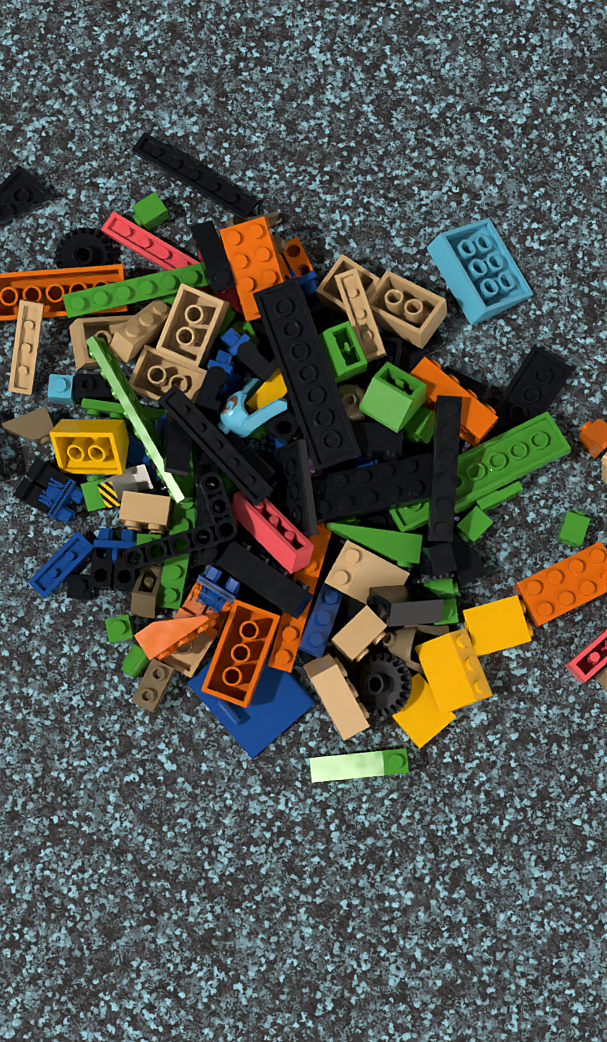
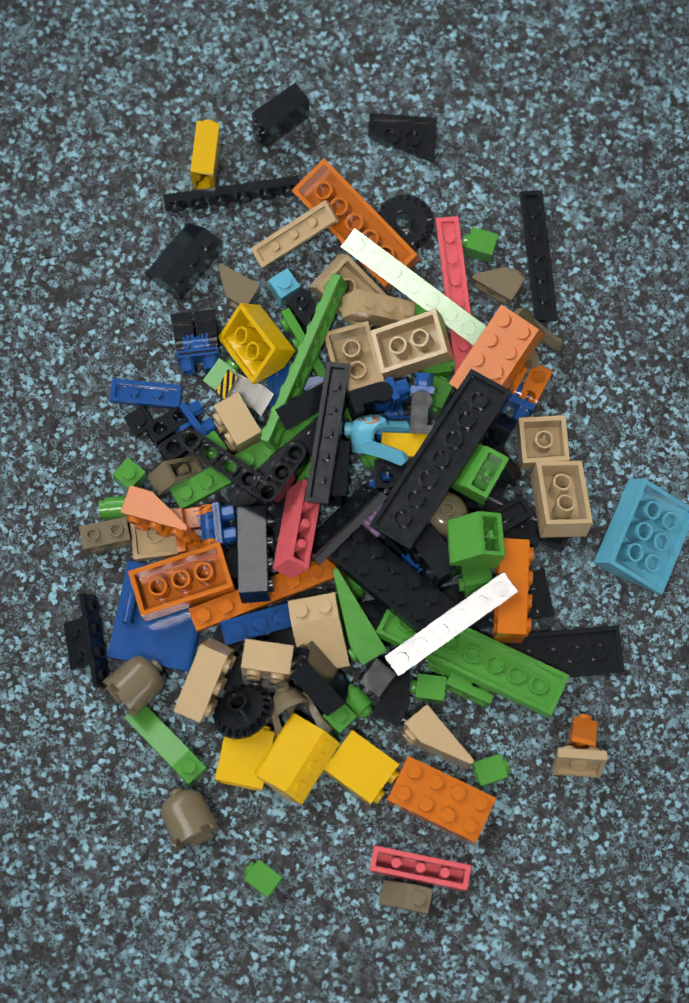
camera: 45 degrees right, 5 degrees down
black slope [189,220,236,294] -> none
tan plate [334,268,387,362] -> none
none -> black bracket [63,593,110,689]
none -> dark tan cylinder [102,656,164,717]
none -> dark tan cylinder [161,788,220,851]
none -> bright green brick [243,860,283,899]
none -> tan slope [402,705,474,770]
none -> dark tan slope [470,267,525,308]

